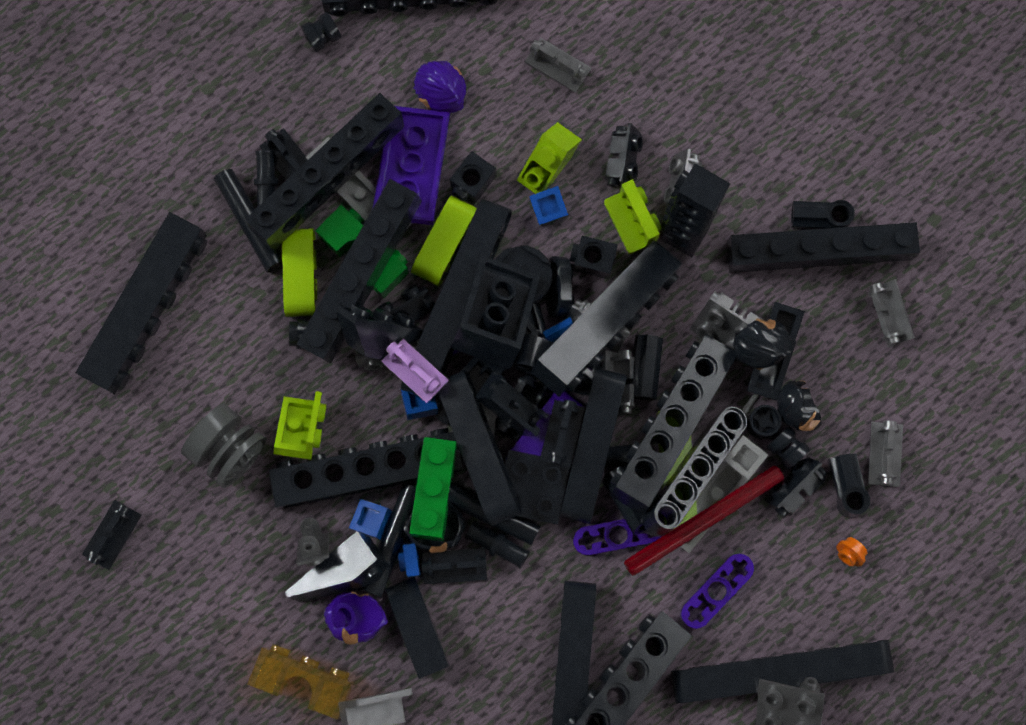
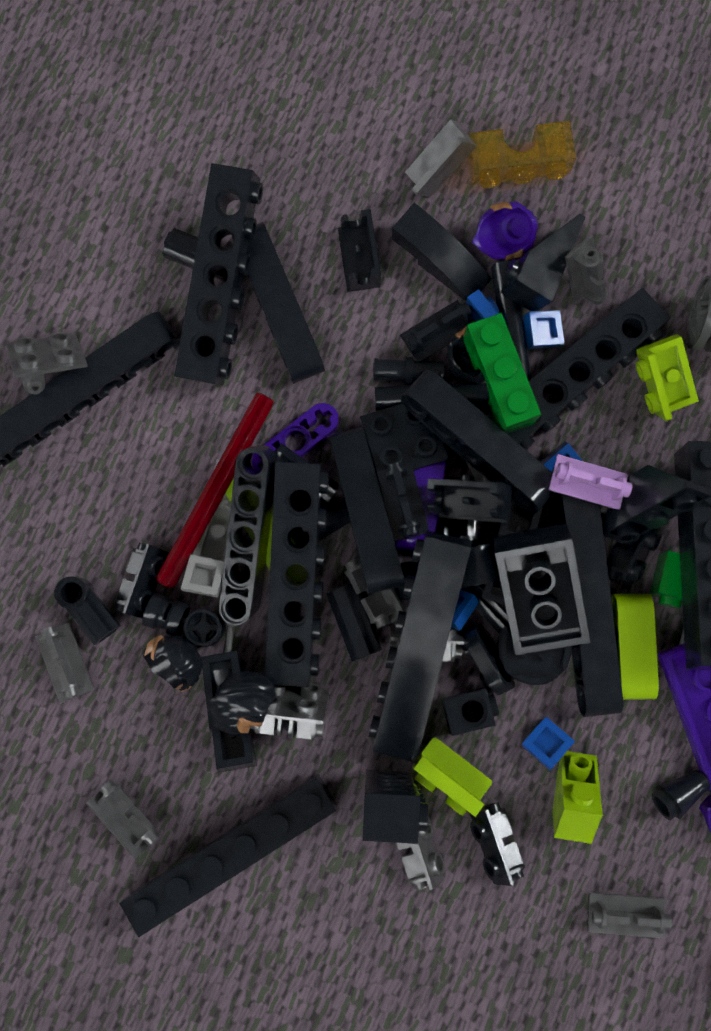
camera: 155 degrees right, 0 degrees up
black brick [450,151,497,204] -> none
dark purple beam [680,554,754,629] -> none
black piece [791,200,855,230] -> none
orange plate [836,537,868,567] -> none
none -> black hinge [338,209,381,292]
none -> black cone [652,770,710,820]

